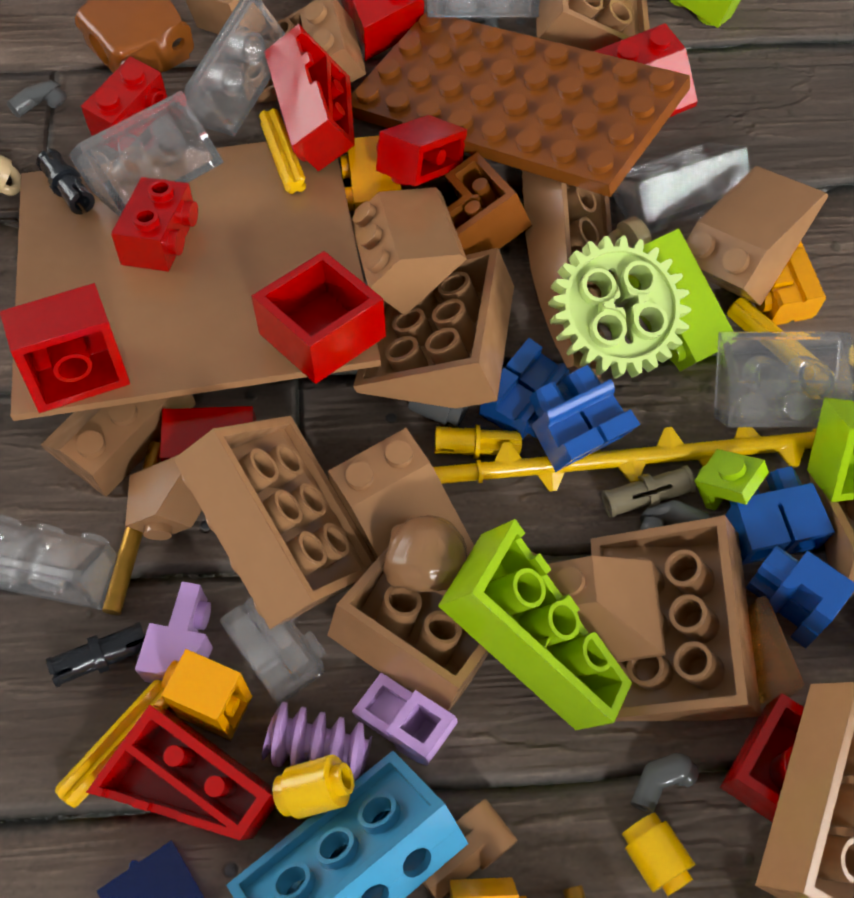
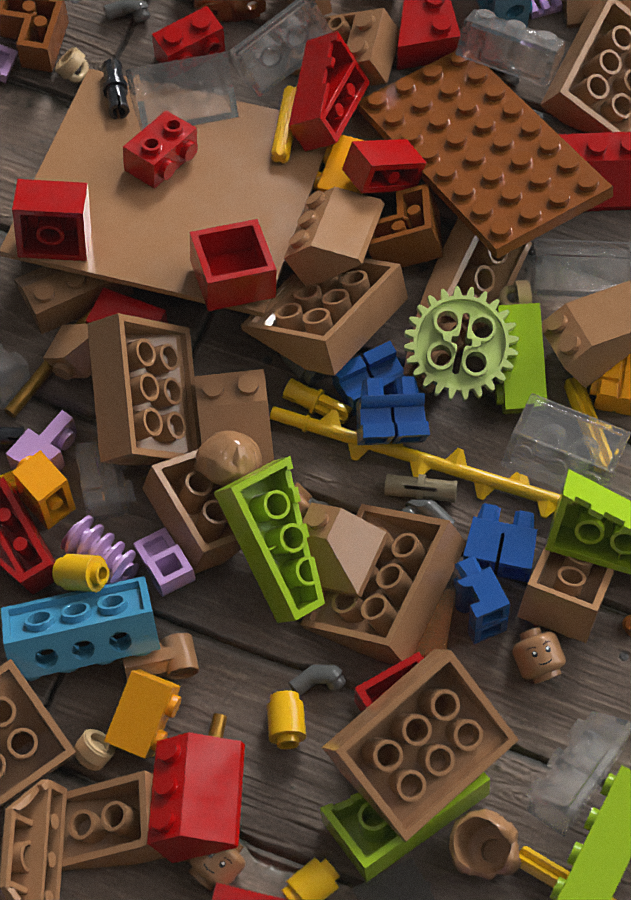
camera: 30 degrees right, 0 degrees up
lime bracket [694,449,769,510] -> none

